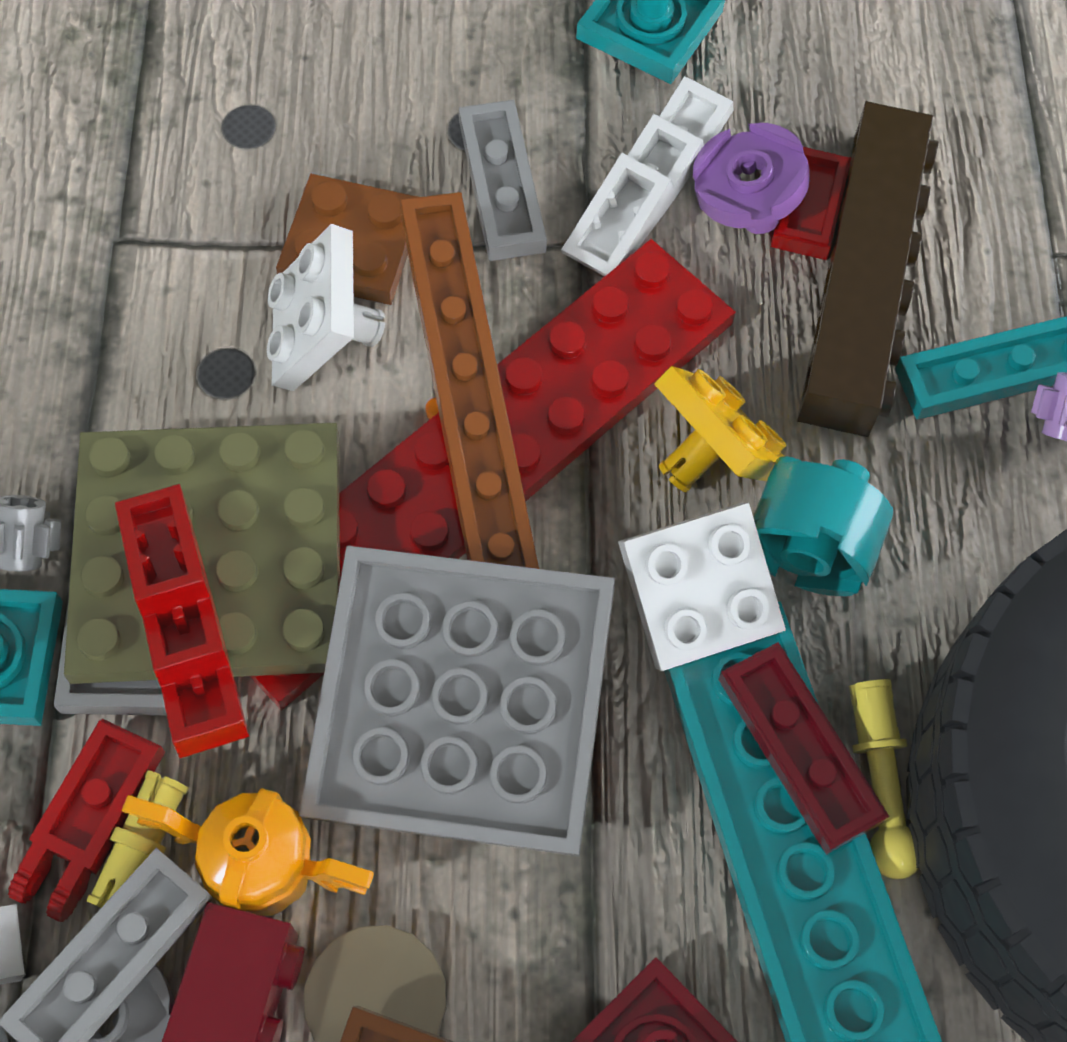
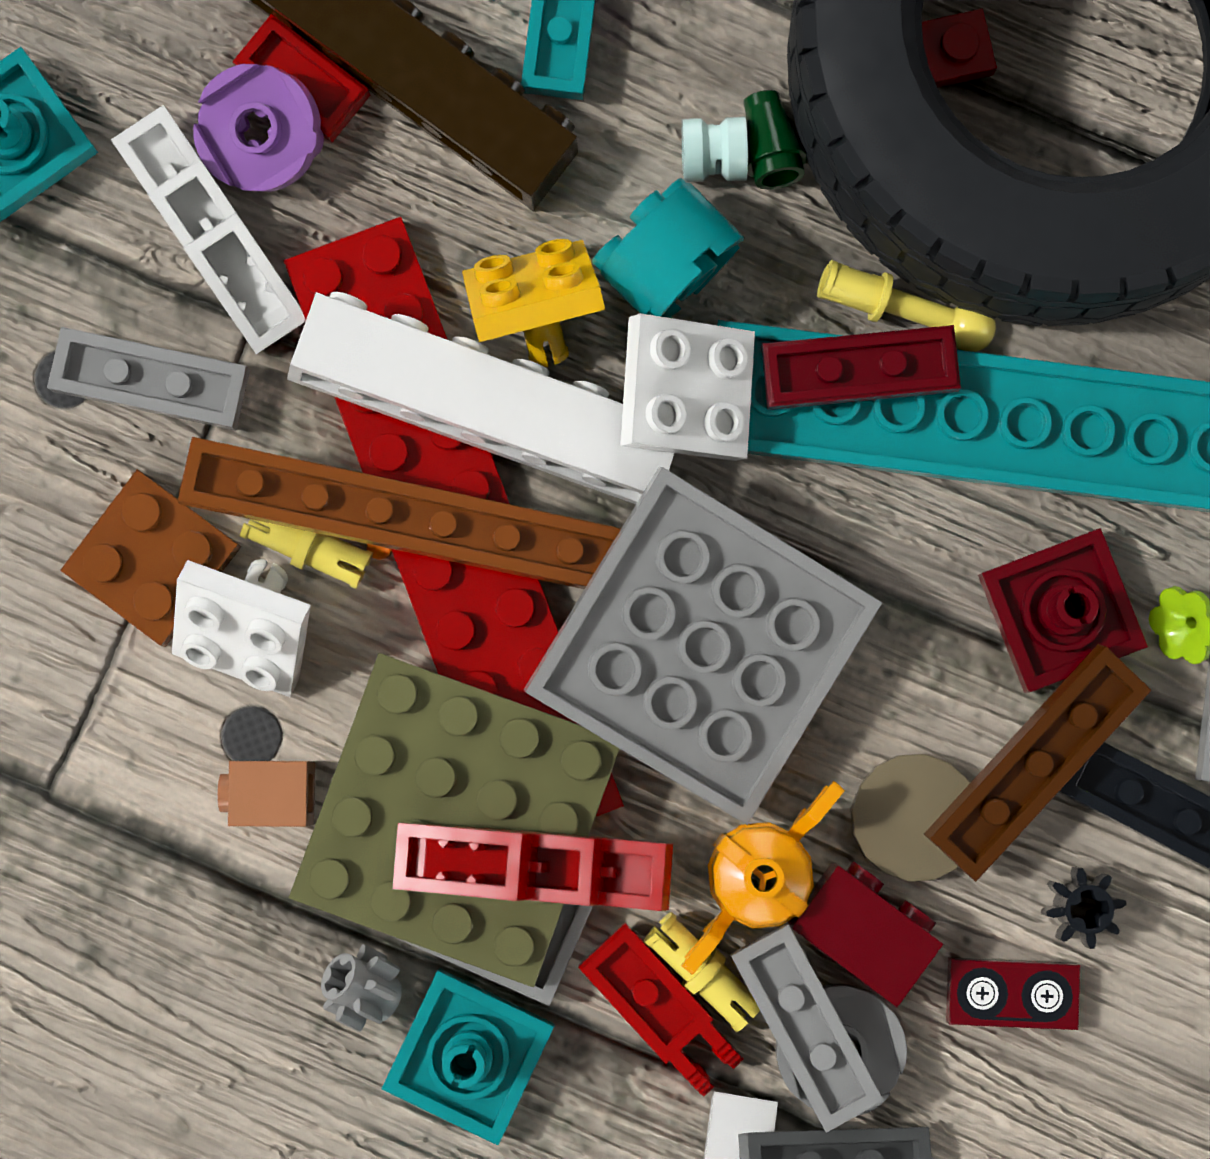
camera: 60 degrees left, 20 degrees up
none -> nougat brick [218,761,315,827]
none -> light yellow pin [240,519,373,589]
none -> white brick [287,292,674,504]
none -> light aqua wheel [682,117,748,182]
none -> dark green cone [743,90,807,190]

